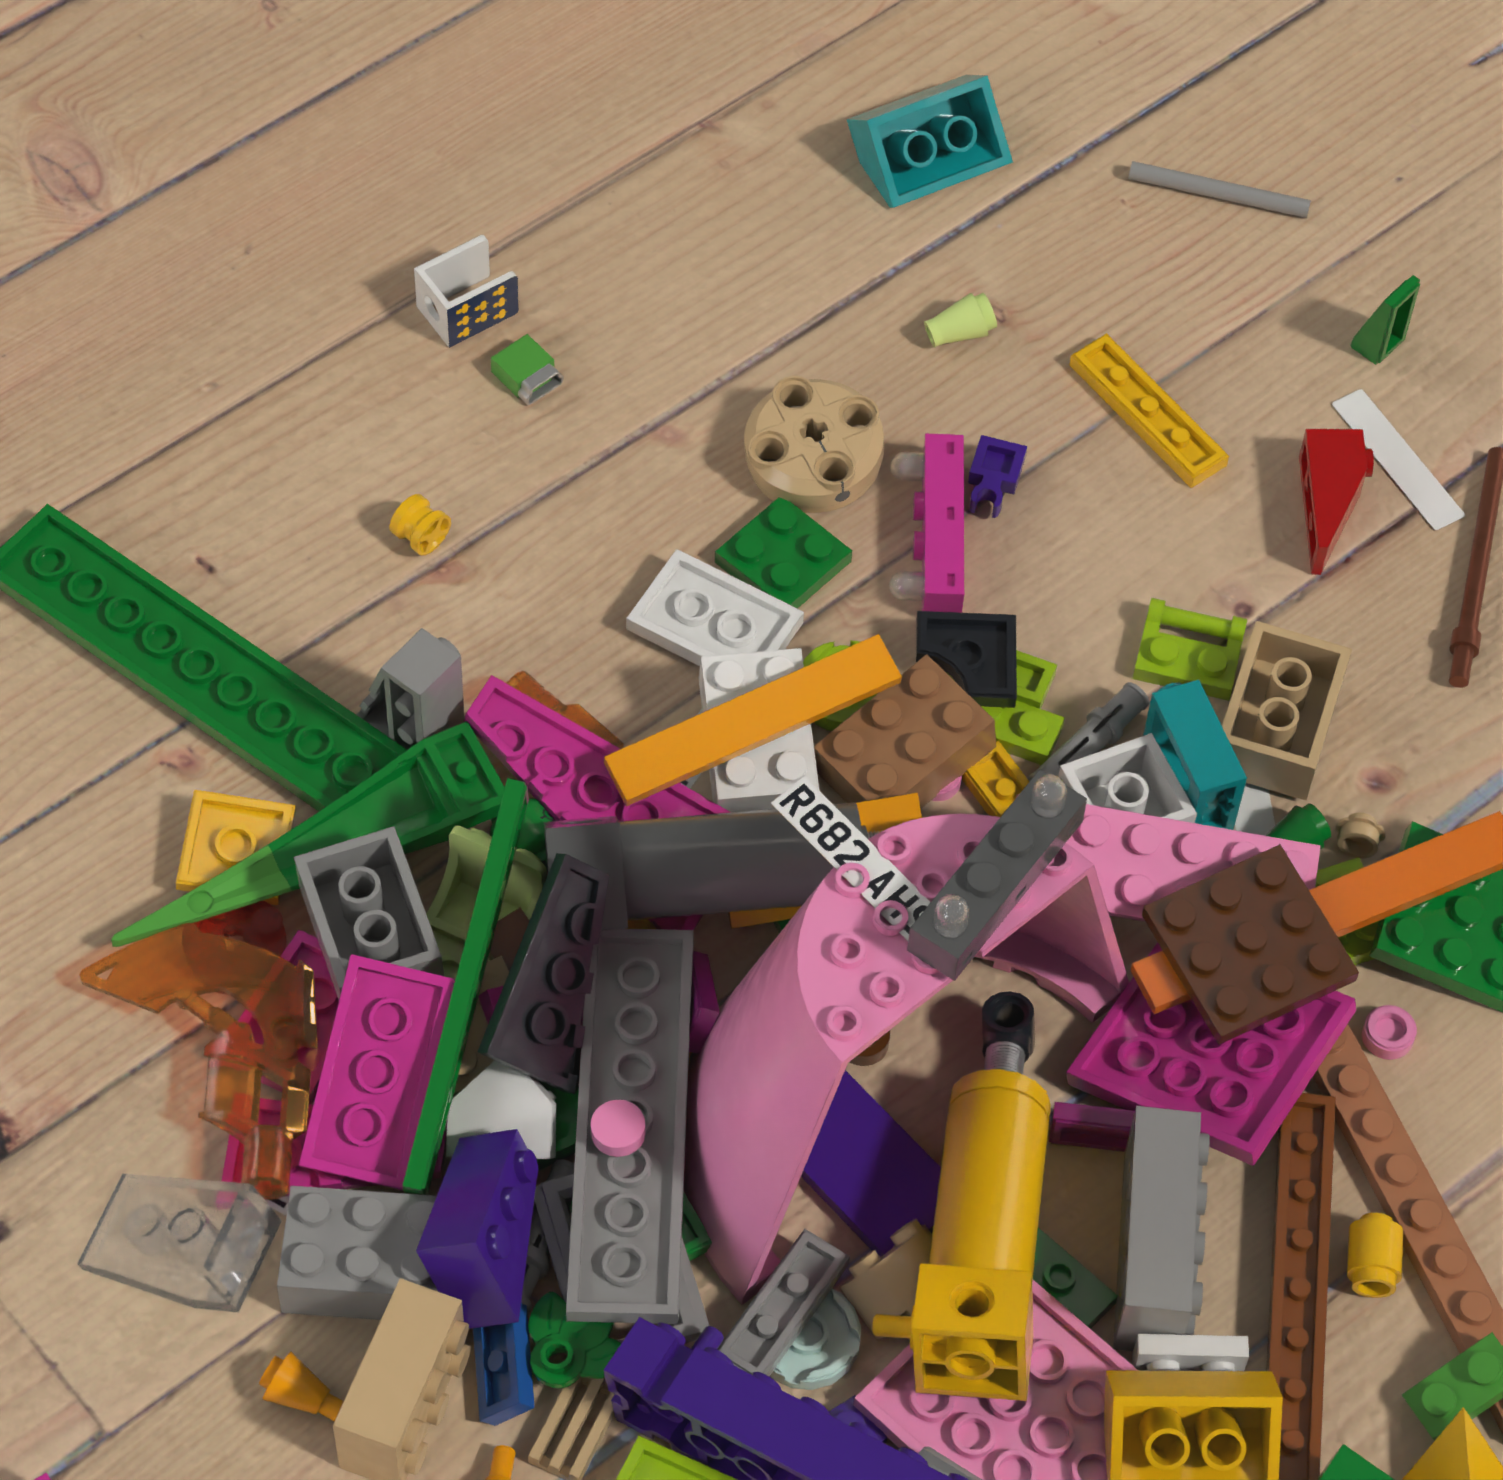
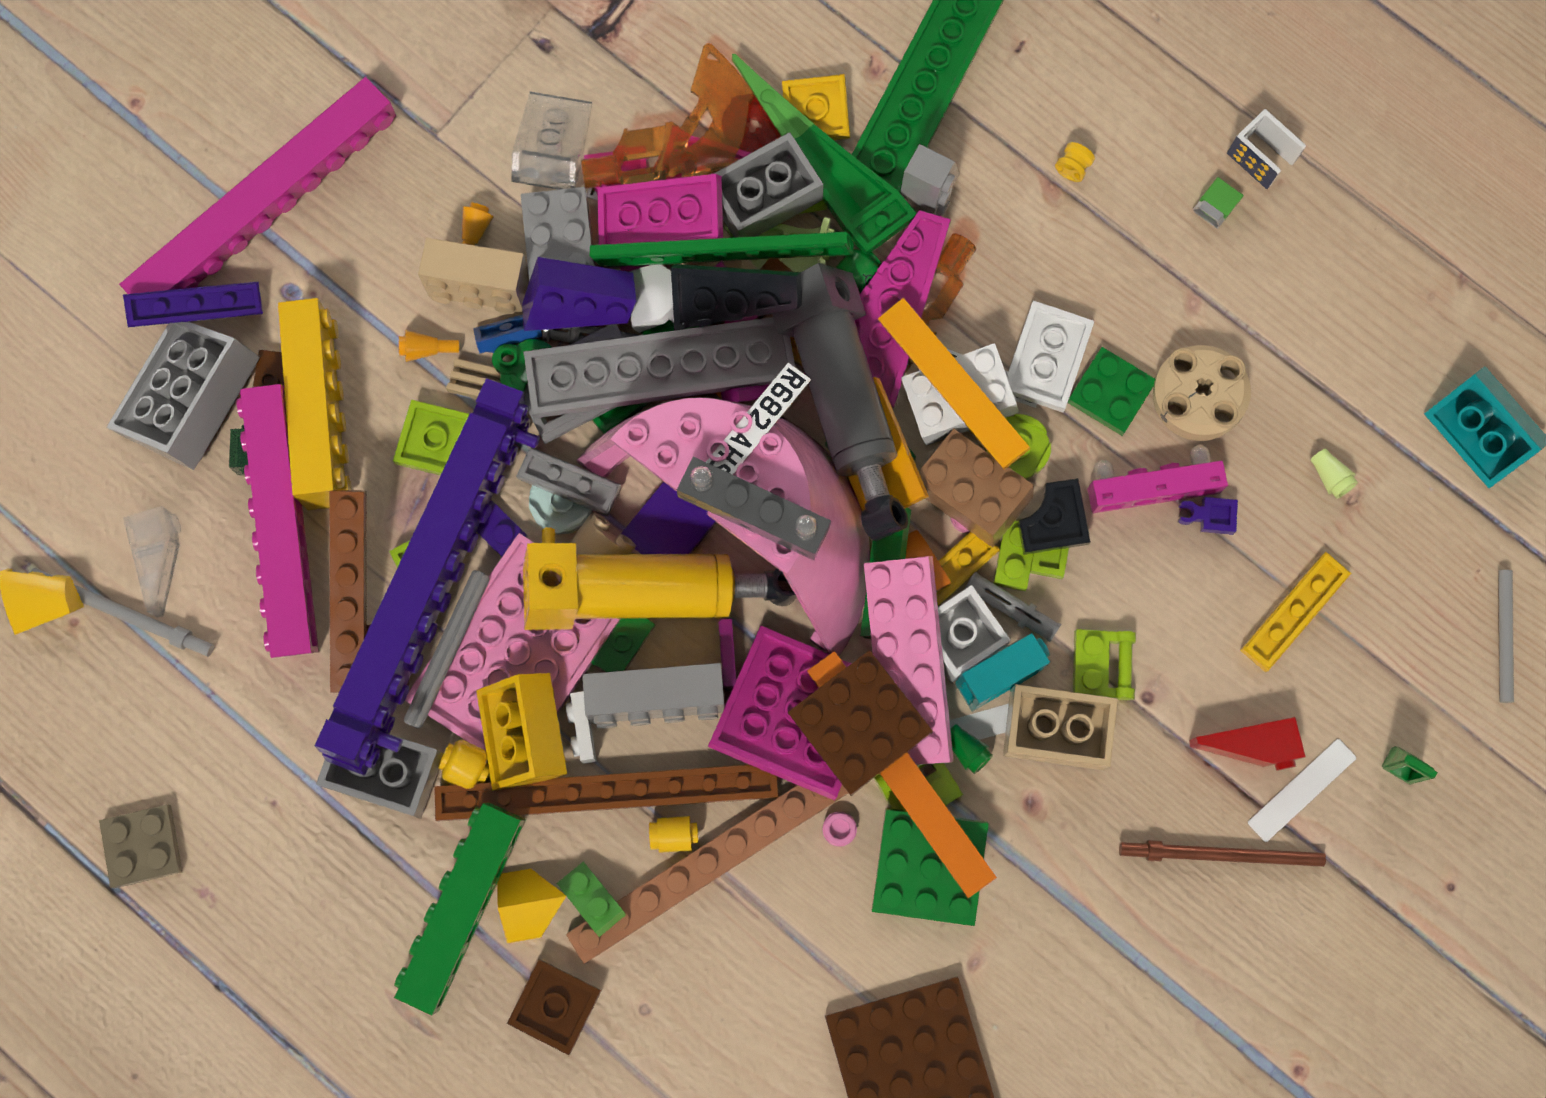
camera: 80 degrees right, 20 degrees up
bright pink tile [591,1100,646,1157] -> none
tan plate [1335,813,1385,858] -> none

